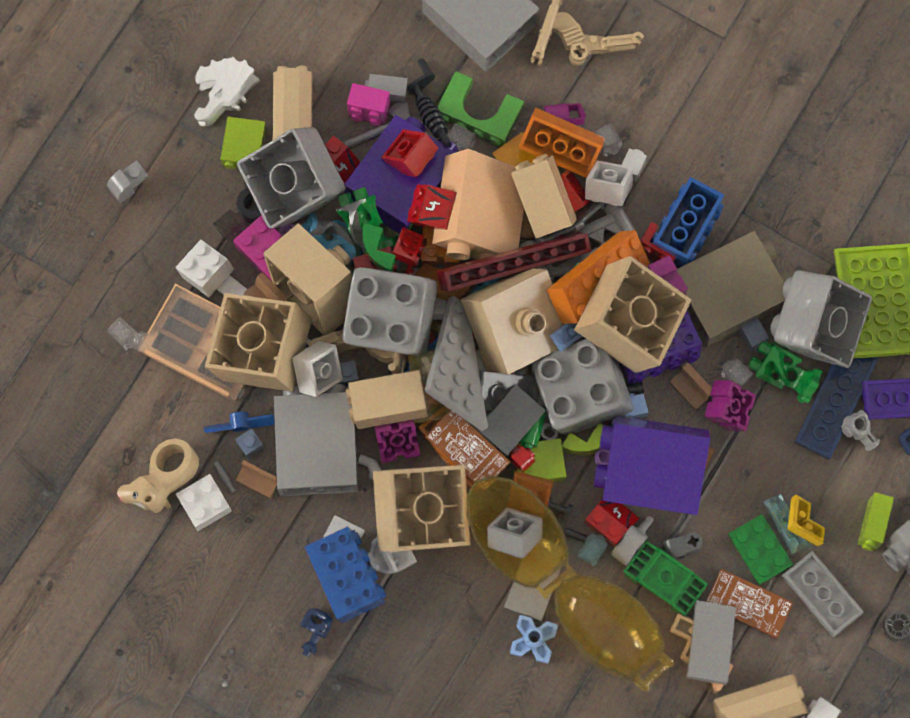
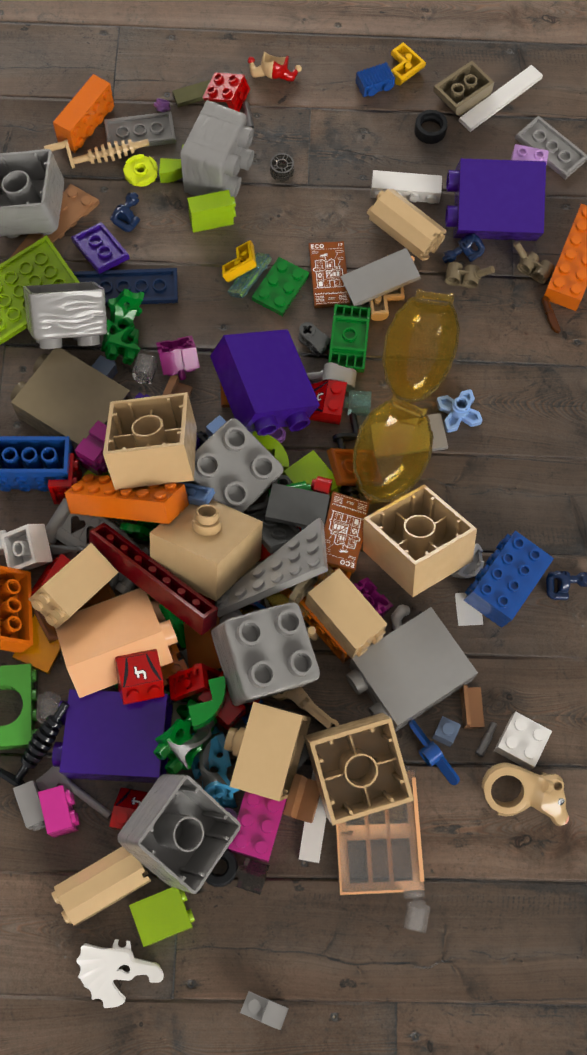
camera: 125 degrees left, 5 degrees down
white brick [175,240,234,297] -> none
white brick [292,341,343,397] -> none
sand blue brick [339,360,359,387] -> none
red slope [381,129,439,177] -> none
light grey brick [488,508,542,558] -> none
light grey tile [782,551,864,638] -> none
light grey connector [841,410,880,452] -> none

